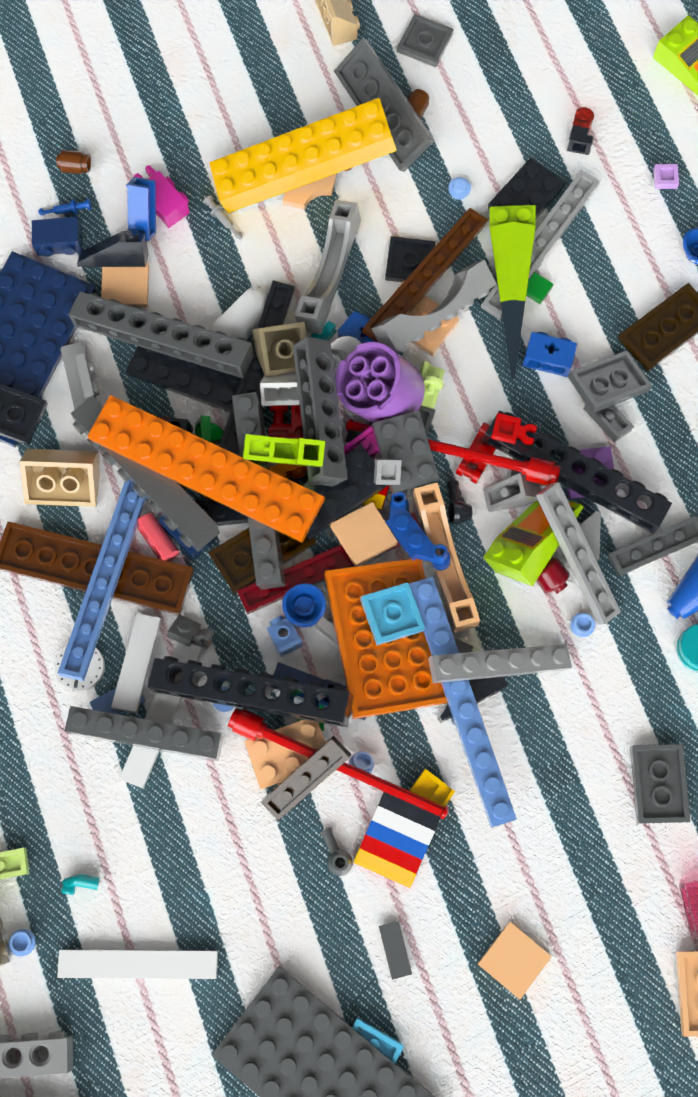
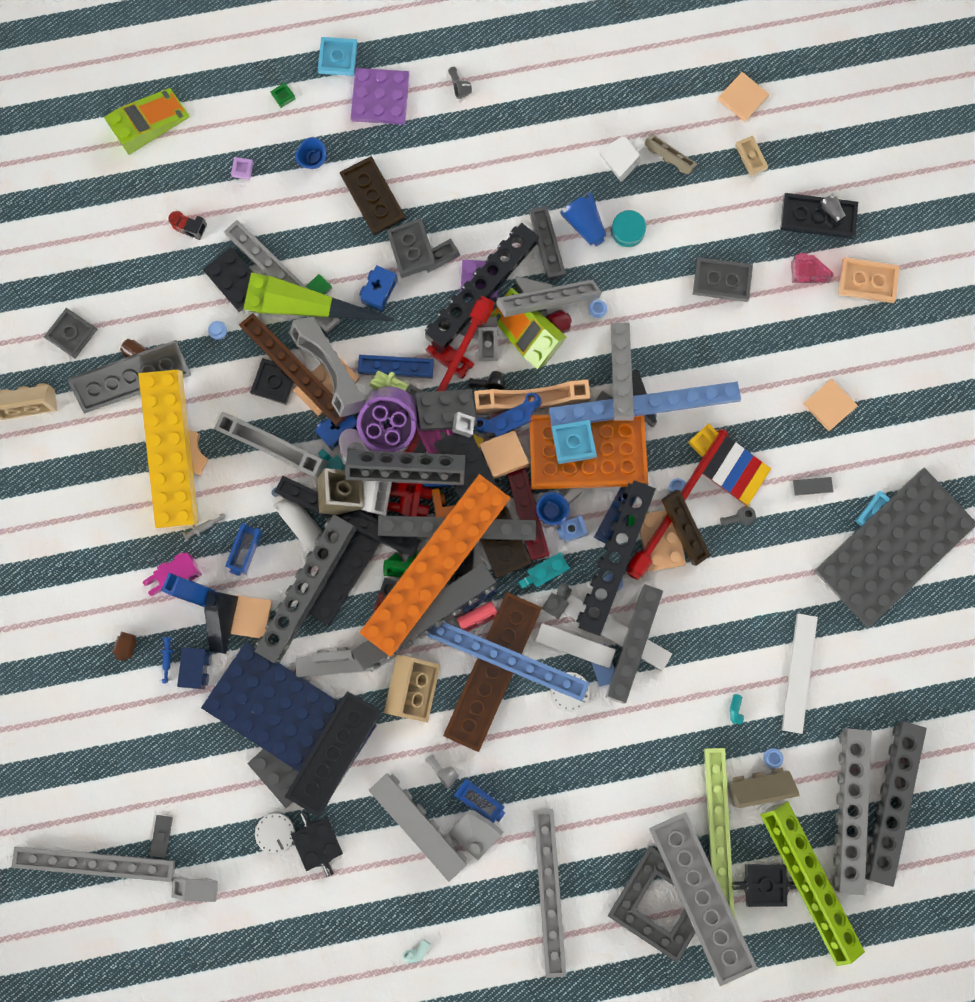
camera: 80 degrees left, 5 degrees up
lime arch [243,434,325,467] -> none
red plate [491,413,537,445] -> none
none -> blue window [225,523,263,576]
none -> blue tile [358,354,434,379]
none -> teal plate [518,552,570,590]

